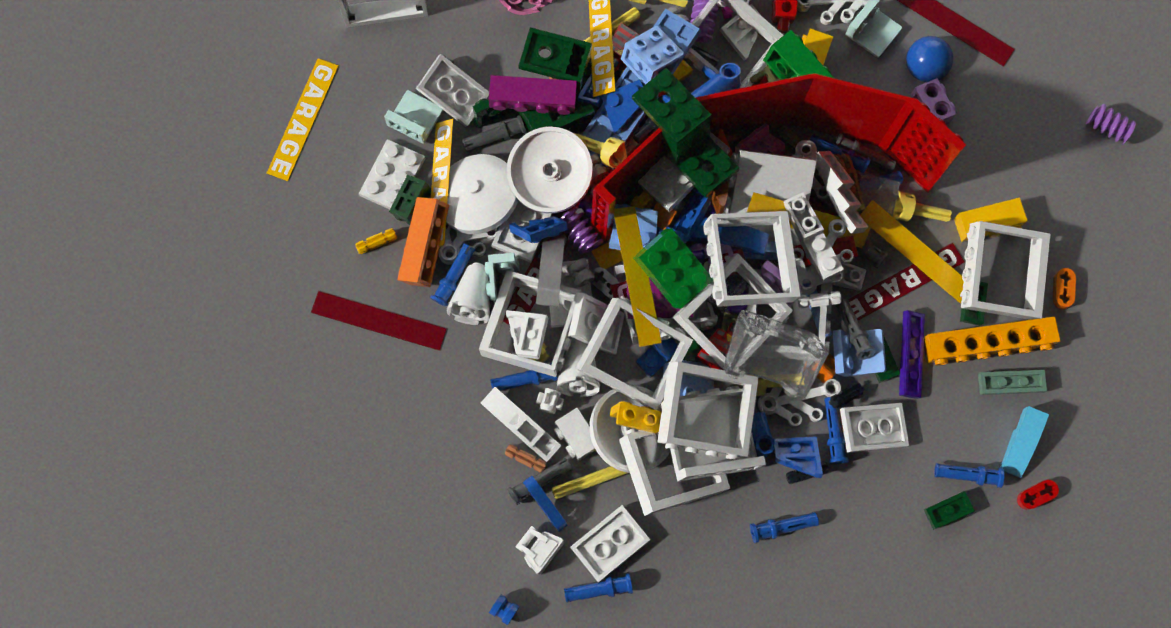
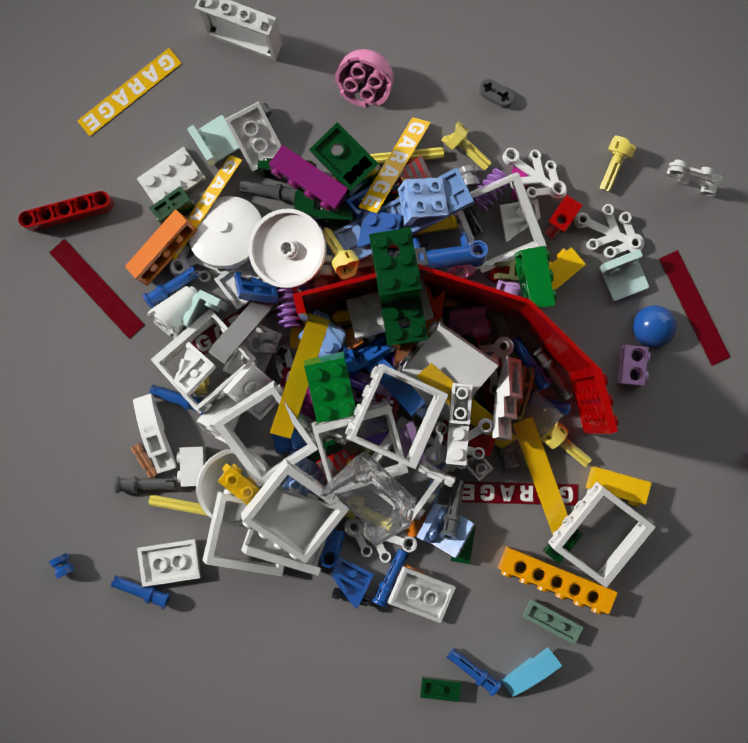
camera: 35 degrees right, 10 degrees up
yellow axle [355,228,397,254] -> none
white piece [515,526,564,575] -> none
blue beam [523,475,568,532] -> none
white gear [536,388,564,414] -> none
blue pin [750,512,819,543] -> none
black axle [829,383,865,409] -> none
dark purple tile [899,310,925,399] -> none
red beam [1017,480,1059,510] -> none
orange beam [1053,268,1076,309] -> none
none -> red beam [18,191,114,231]

